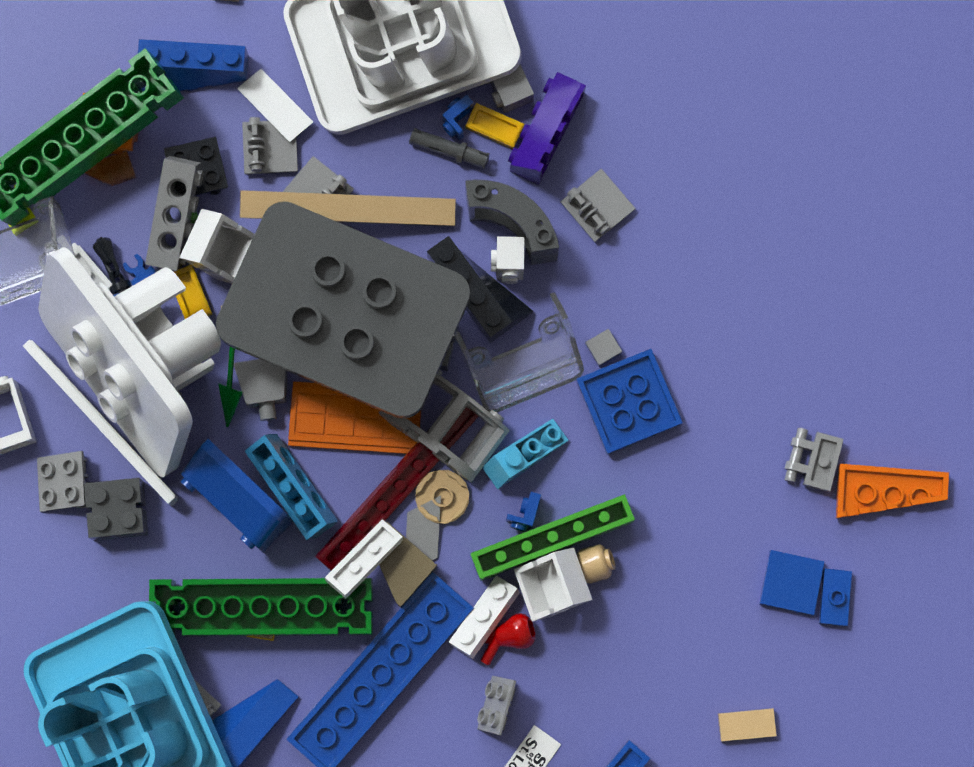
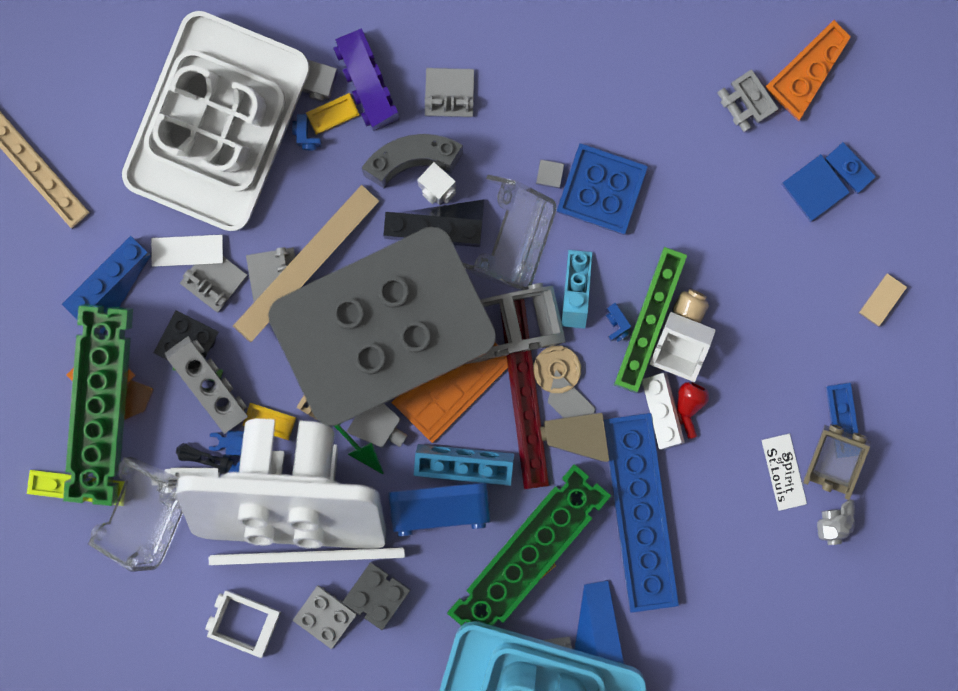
camera: 50 degrees left, 5 degrees up
white piece [179,209,255,283] -> none
white plate [325,519,403,599] -> none
dark grey pin [409,128,490,169] -> none
light grey hinge [477,676,516,735] -> none

